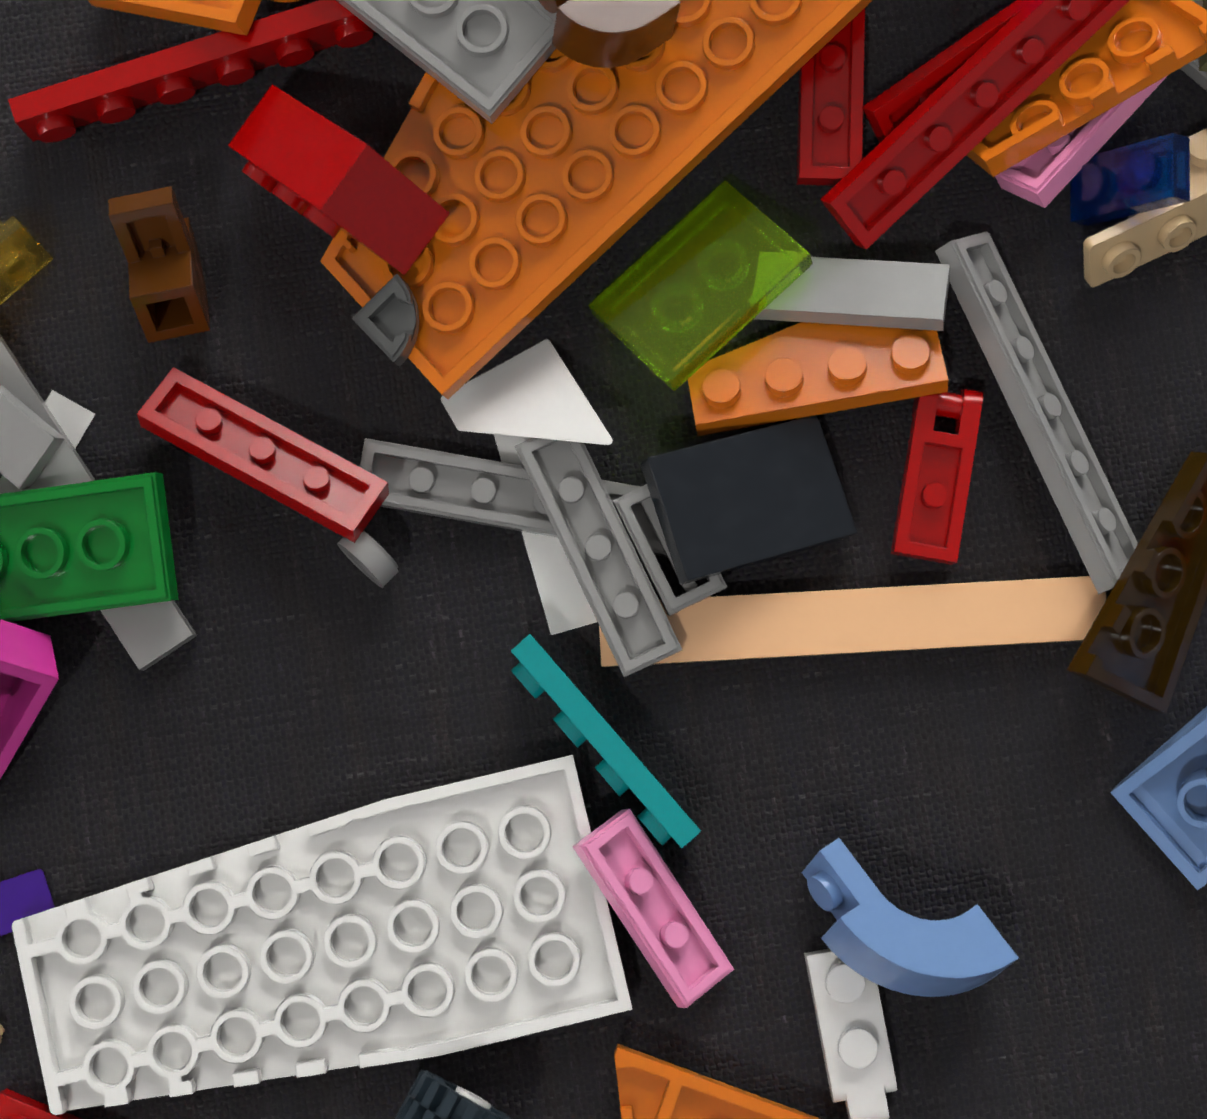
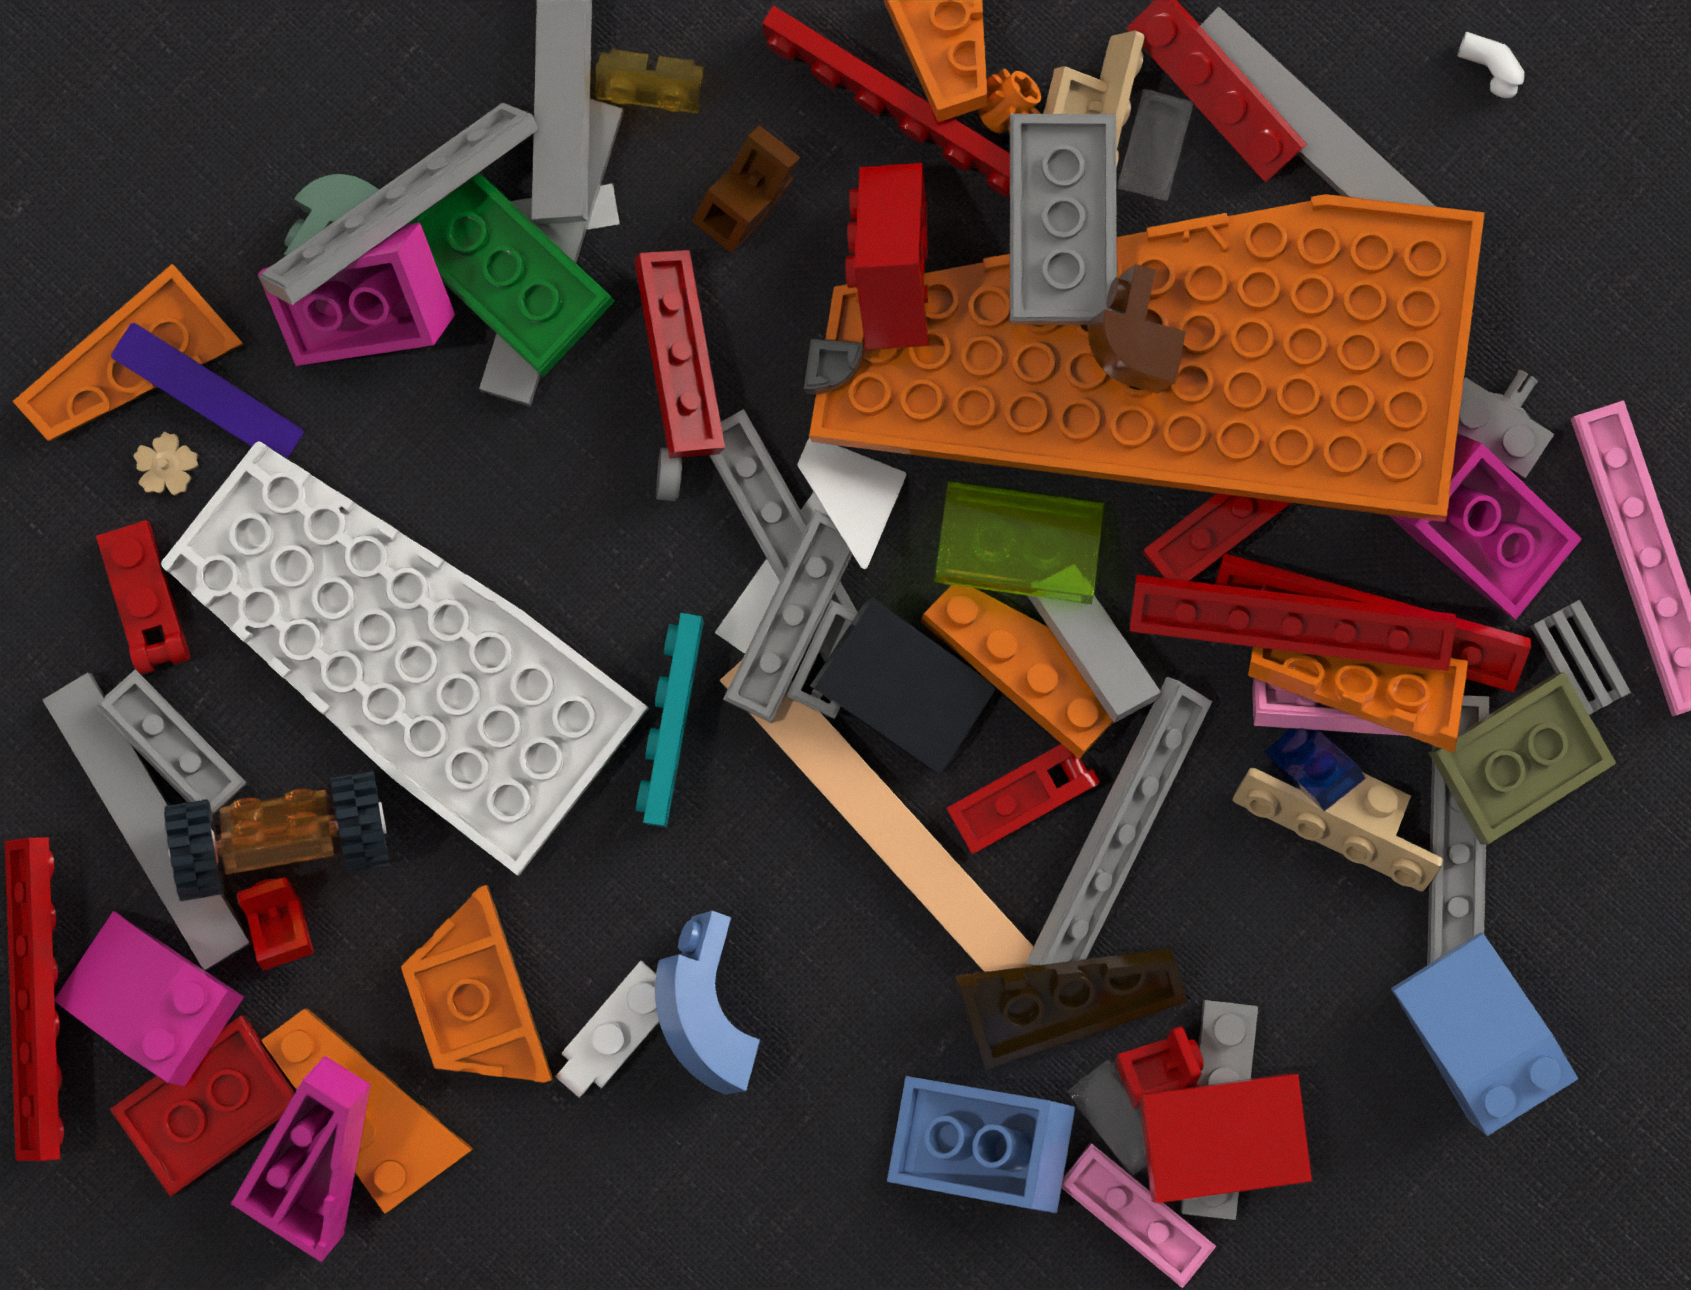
camera: 55 degrees right, 0 degrees up
bright pink tile [572,809,734,1008] -> none

